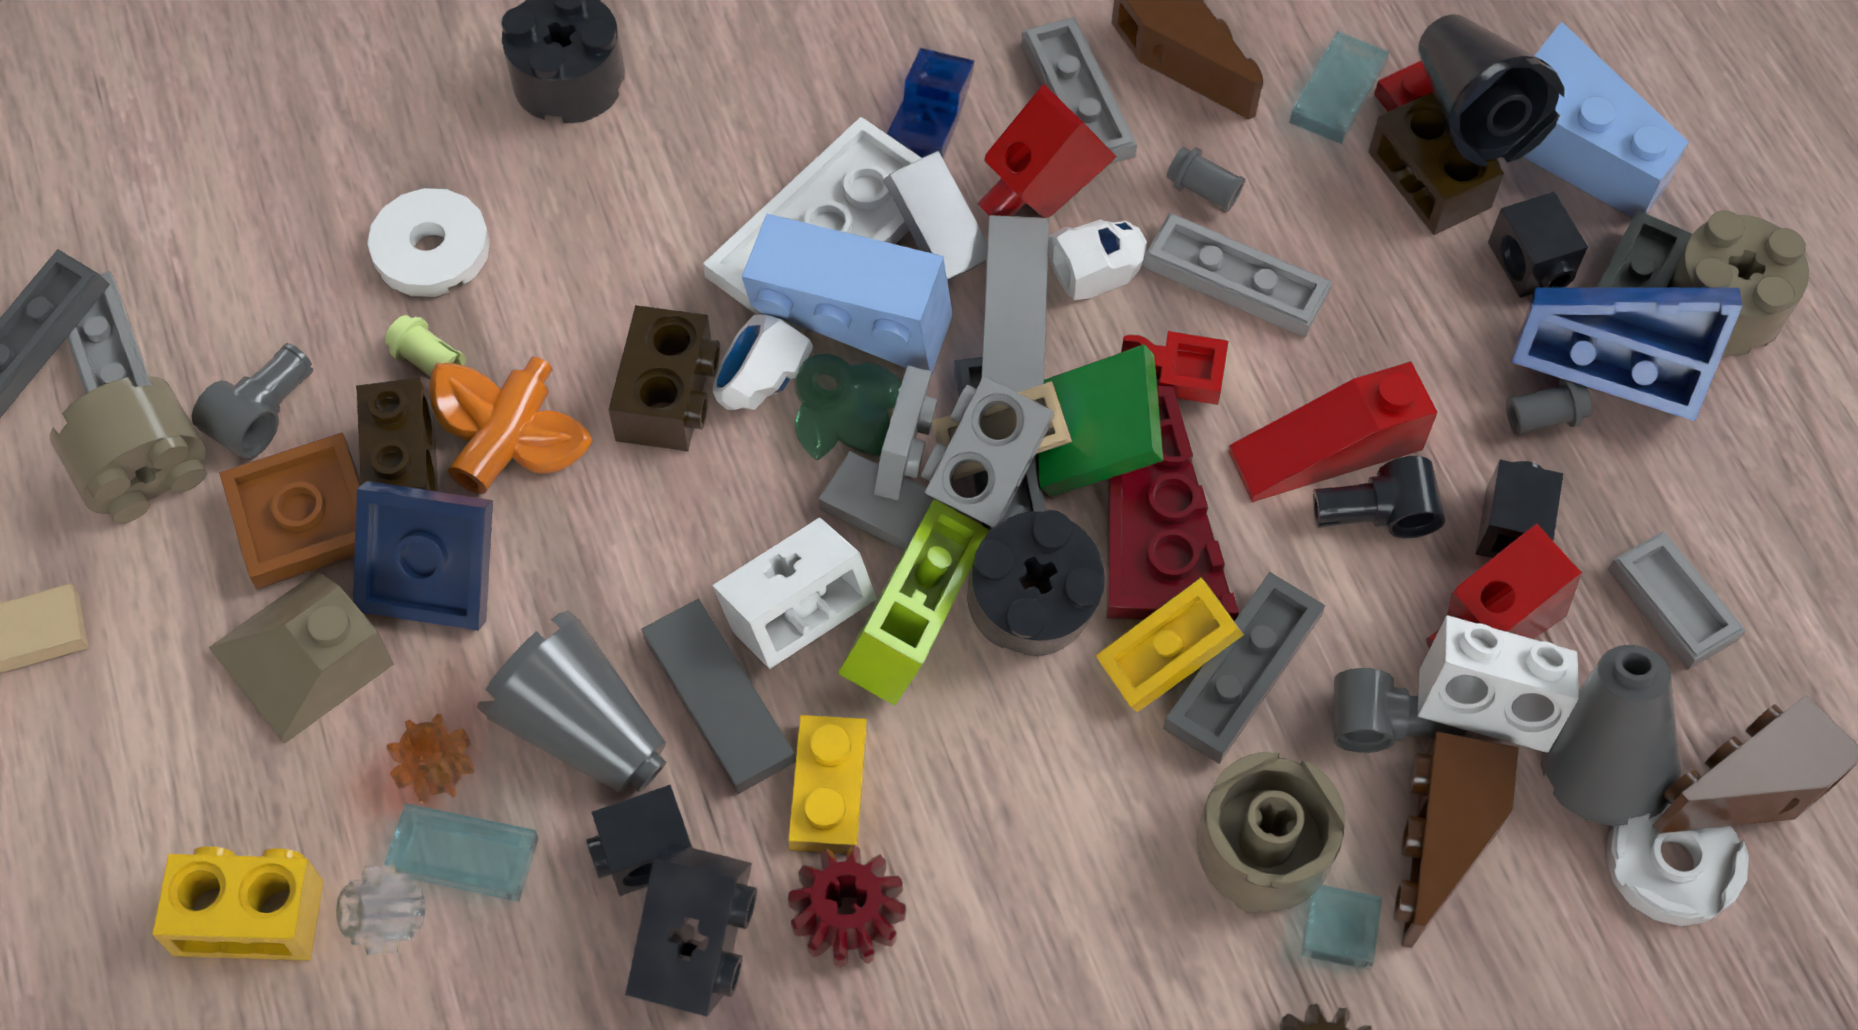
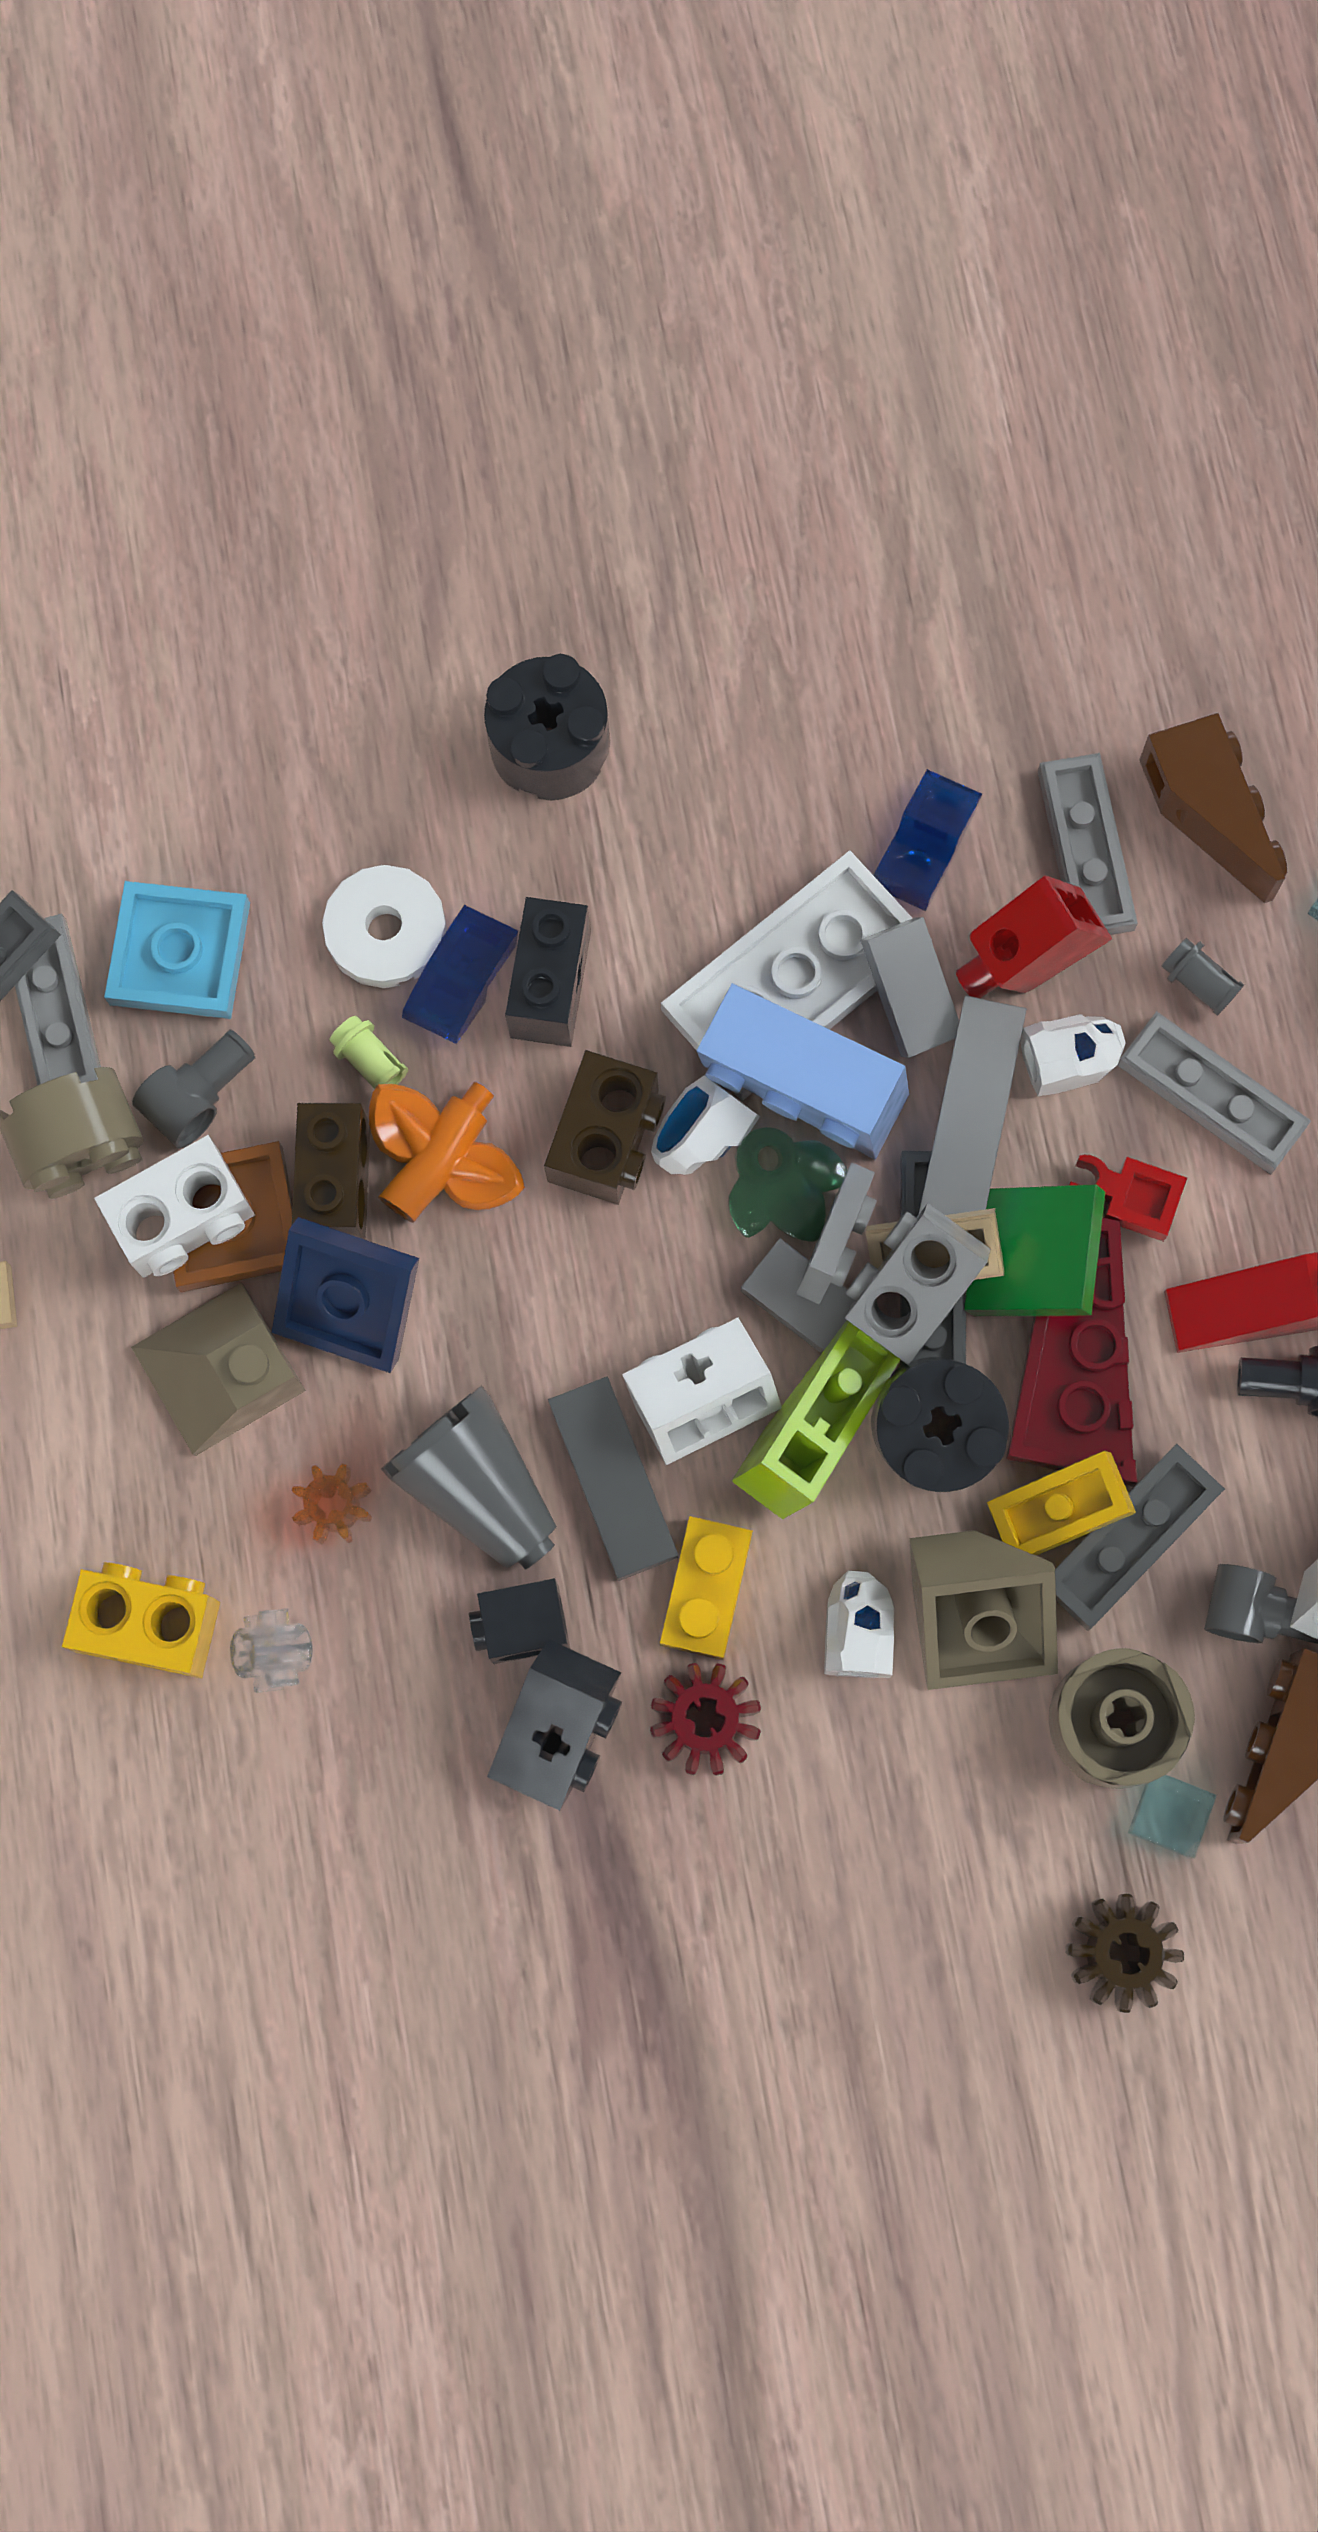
camera: 15 degrees right, 15 degrees up
clear light blue tile [383,803,539,902] -> none
none -> white brick [94,1135,255,1278]
none -> medium azure plate [104,881,250,1019]
none -> clear blue slope [402,905,519,1044]
none -> black brick [505,897,591,1047]
none -> white rock [824,1571,894,1678]
none -> dark tan slope [910,1530,1058,1690]

